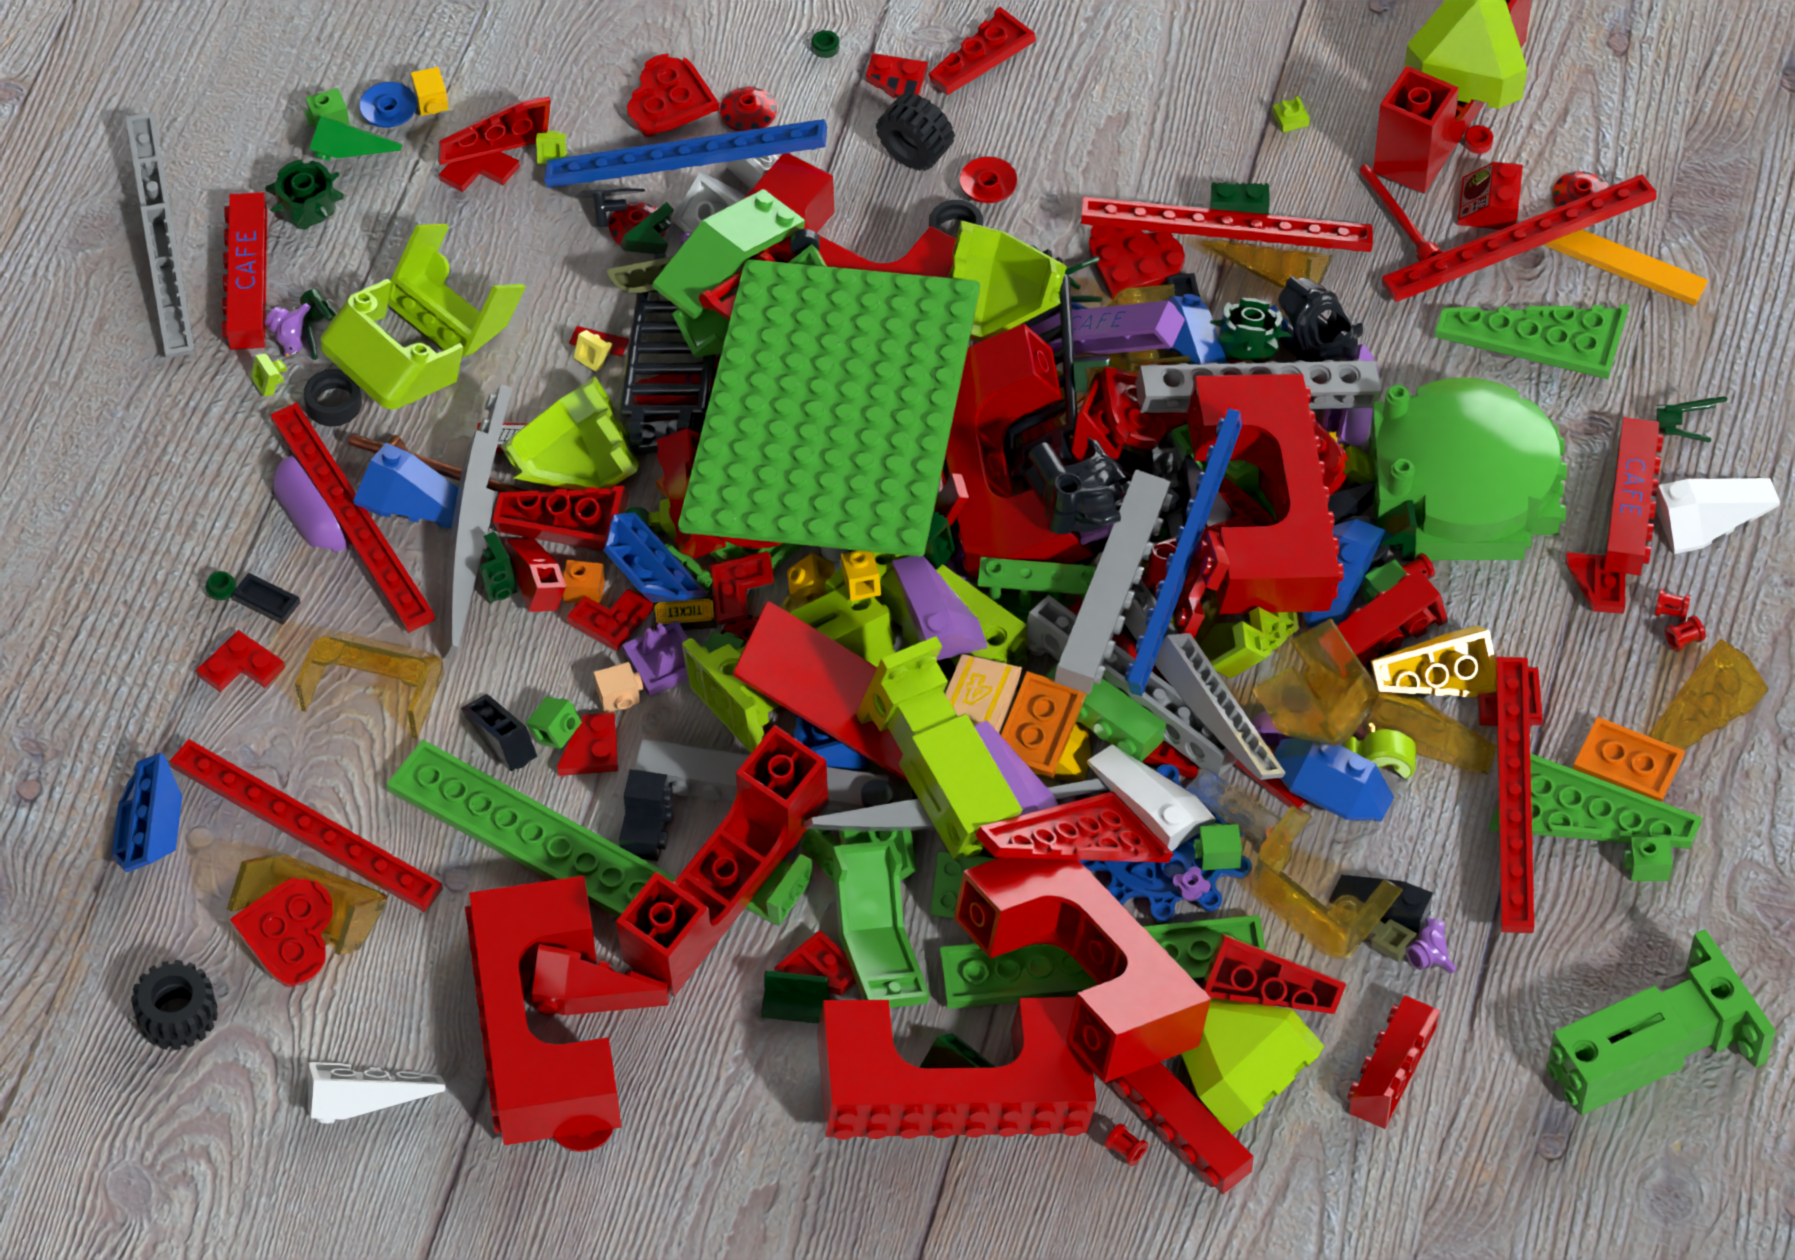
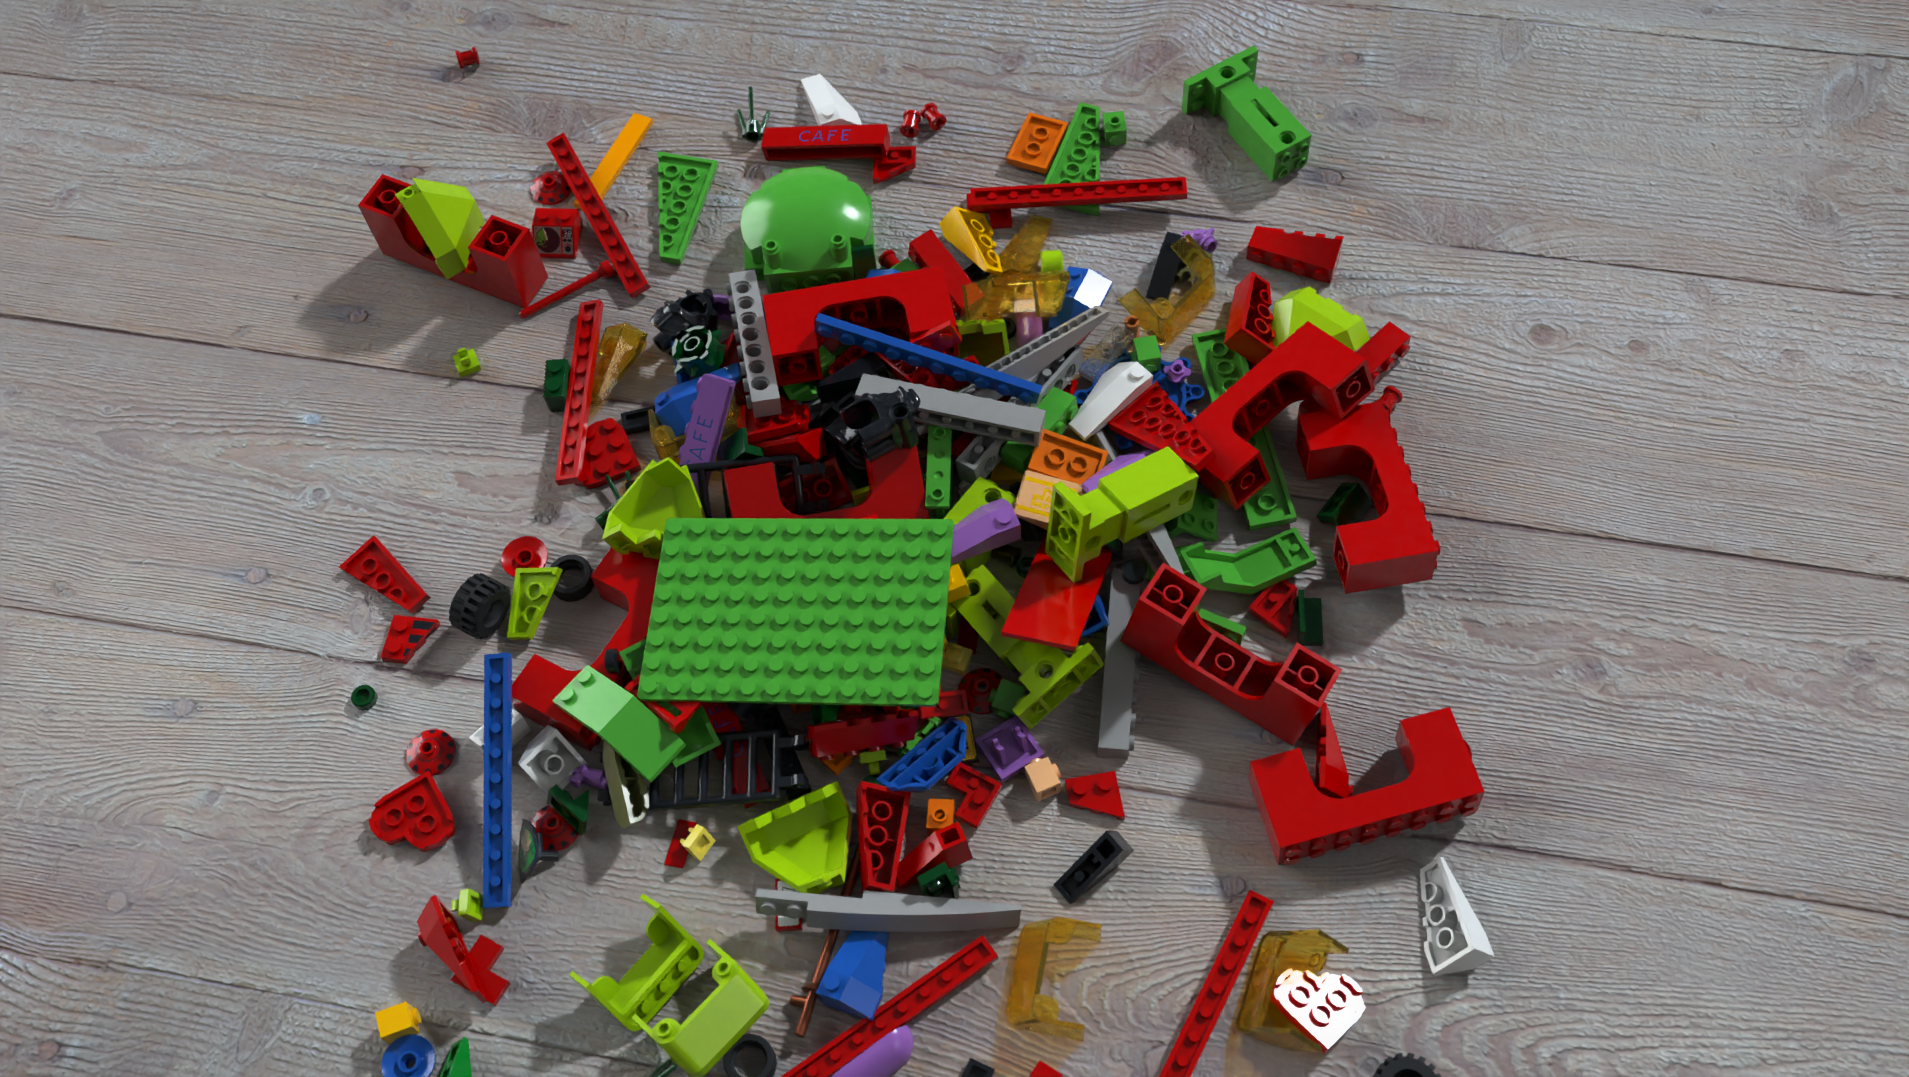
camera: 90 degrees left, 5 degrees up
bright green plate [386,740,676,918] -> none
bright green brick [526,696,582,749] -> none
black brick [619,769,675,861] -> none
clear yellow wedge [1648,639,1769,750] -> none
none -> lime wing [507,567,563,640]

